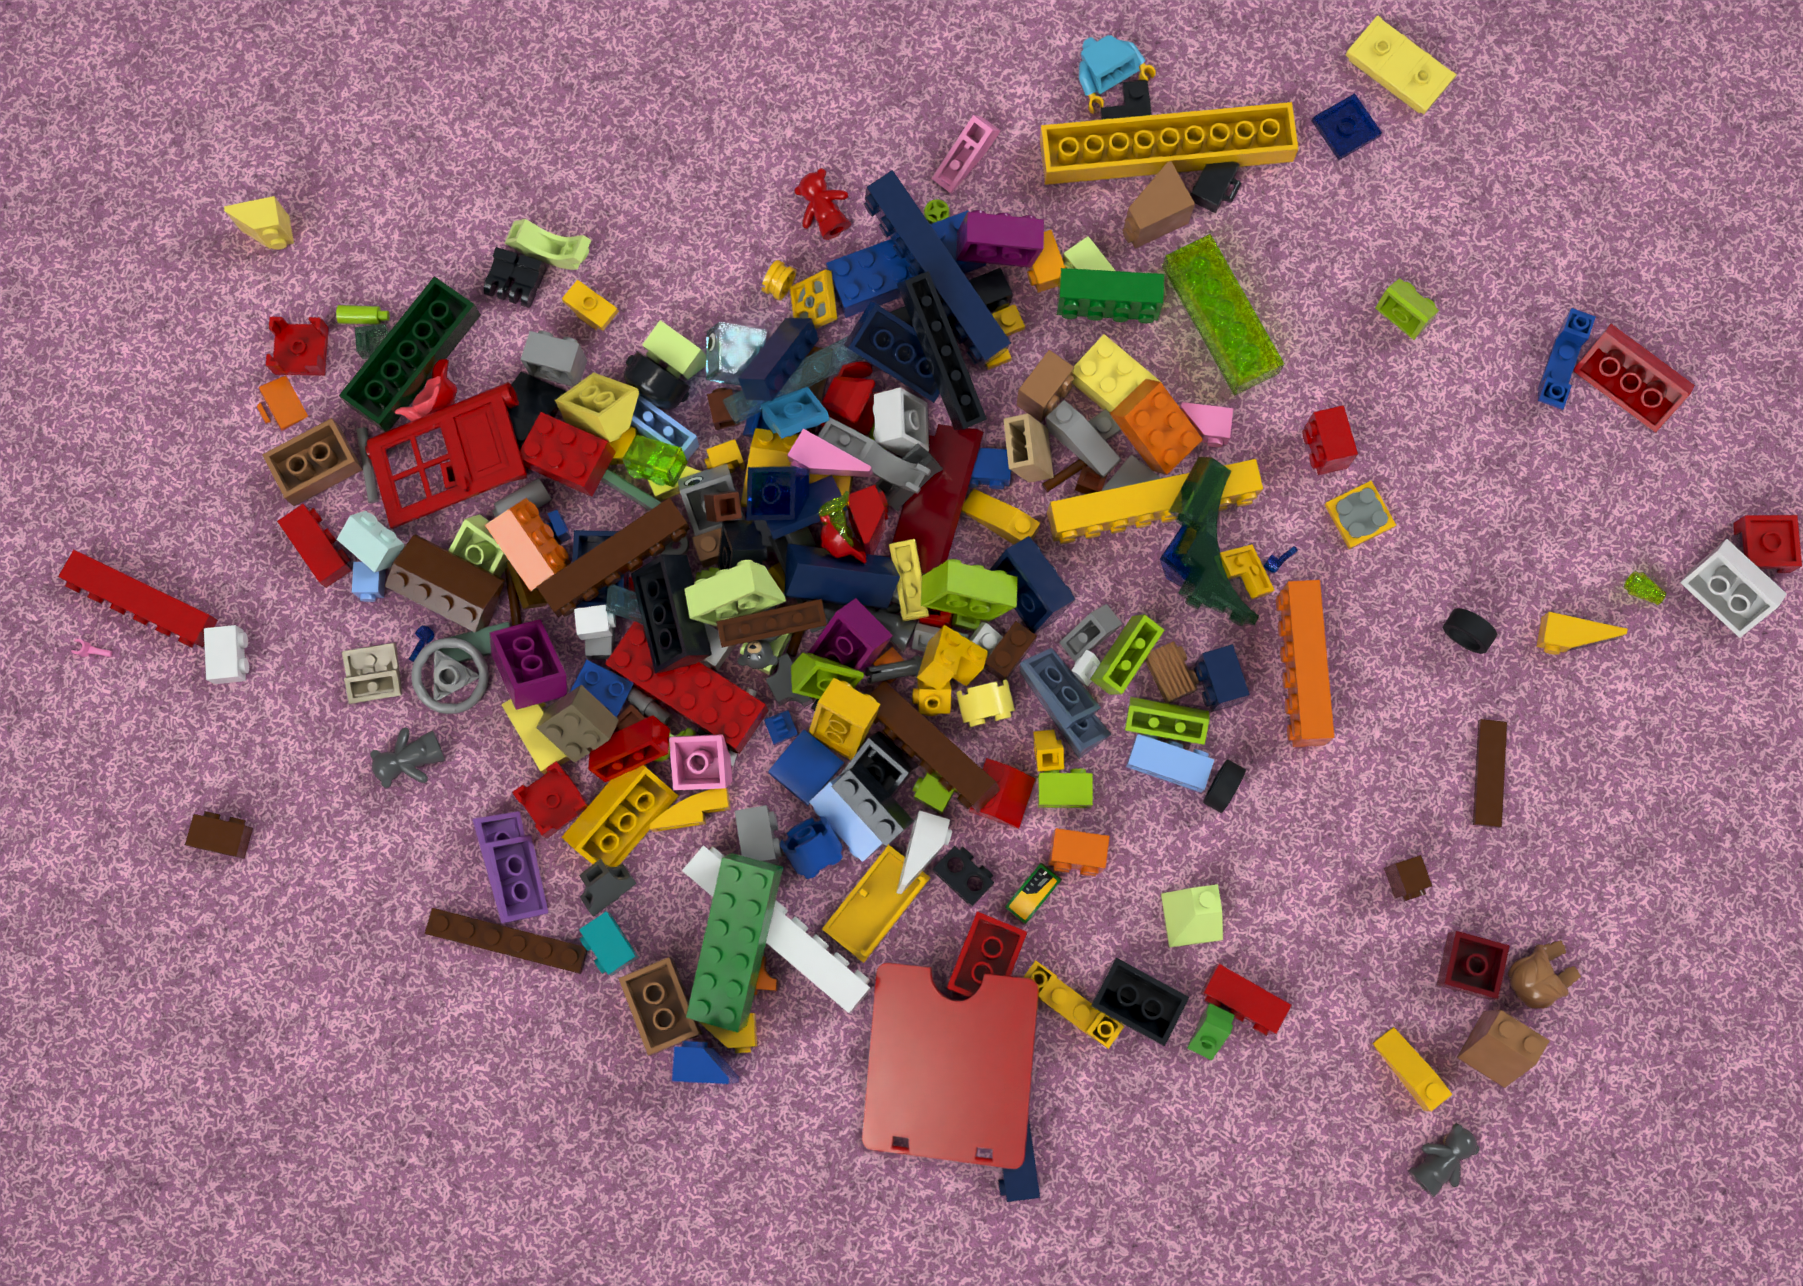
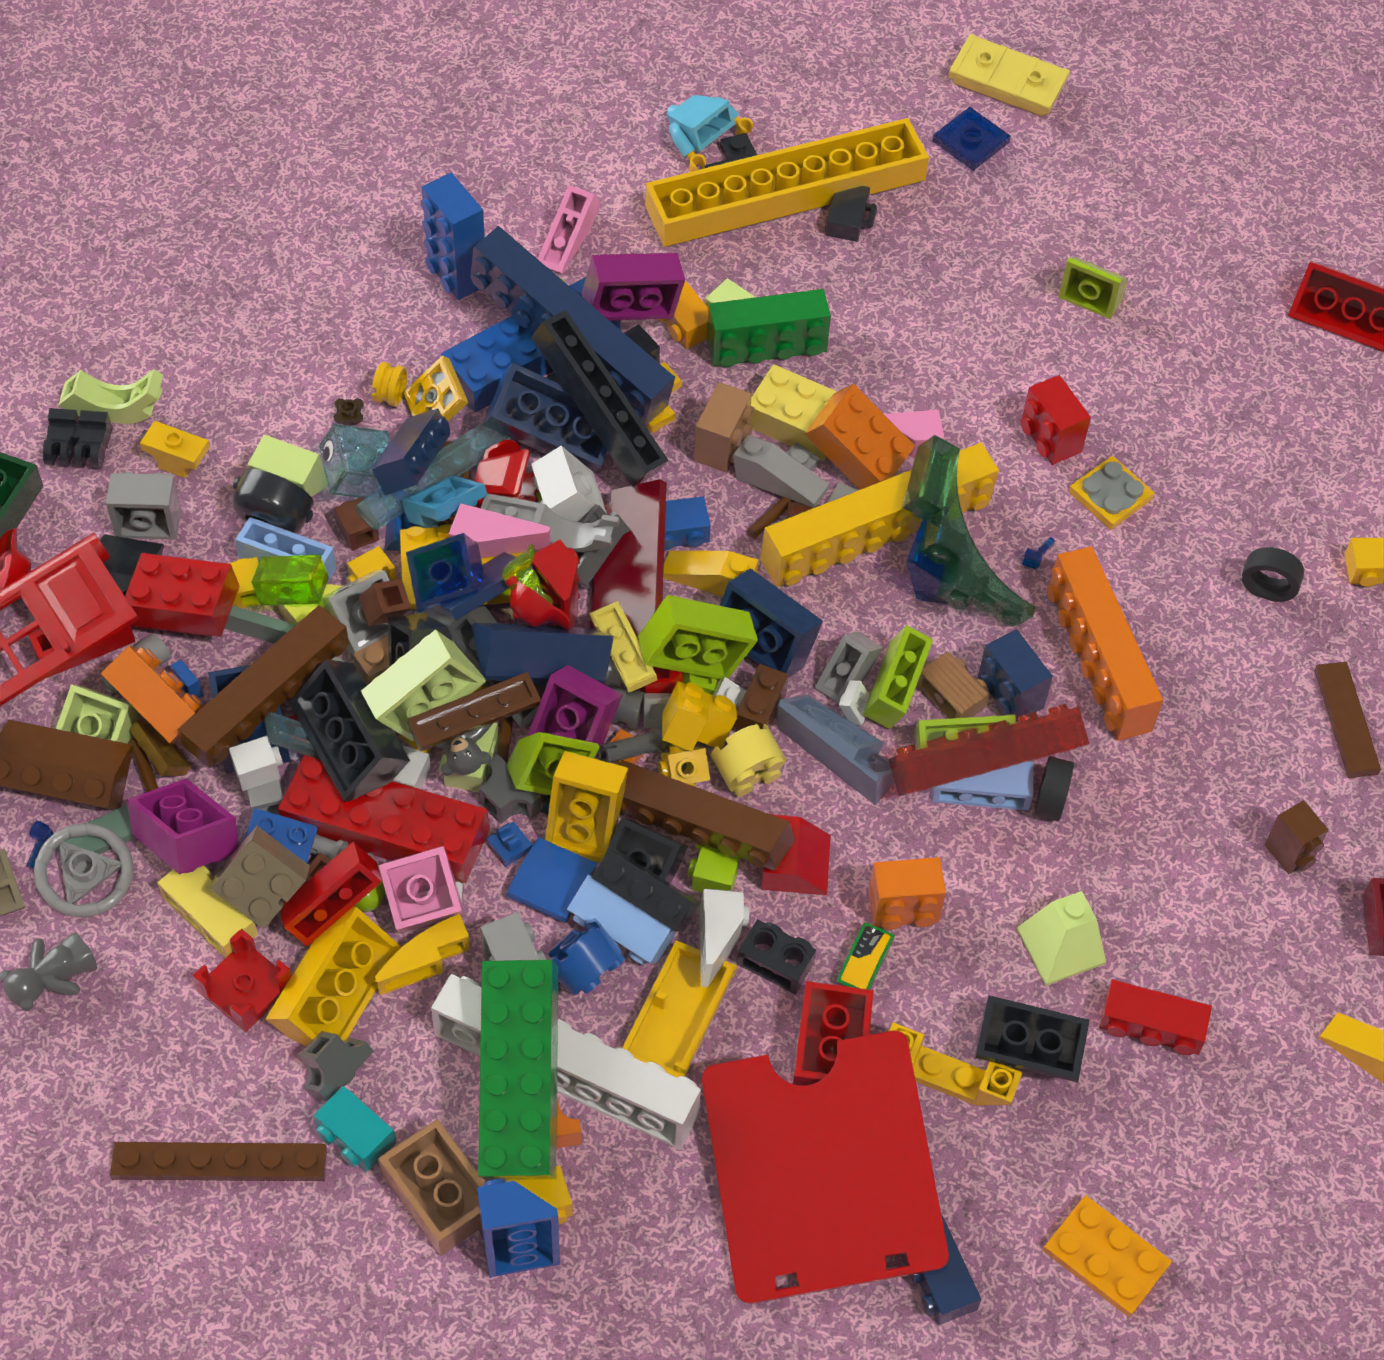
camera: 20 degrees left, 20 degrees down
medium lavender slope [473,811,548,923] -> none
light yellow slope [555,372,639,443] -> none
red piece [794,168,851,240] -> none
tan brick [1003,413,1054,483] -> none
yellow brick [1033,730,1064,772] -> none
lime brick [1038,769,1093,808] -> none
medium nougat slope [1123,161,1195,249] -> none
clear neon green brick [1162,234,1284,396] -> none
bright green brick [1187,1003,1235,1060] -> none
yellow plate [1213,544,1275,599] -> none
blue slope [1538,308,1596,410] -> none
none -> dark brown plate [333,398,364,426]
none -> blue brick [420,172,485,300]
none -> clear red brick [888,704,1090,797]
none -> light orange plate [1042,1195,1172,1318]

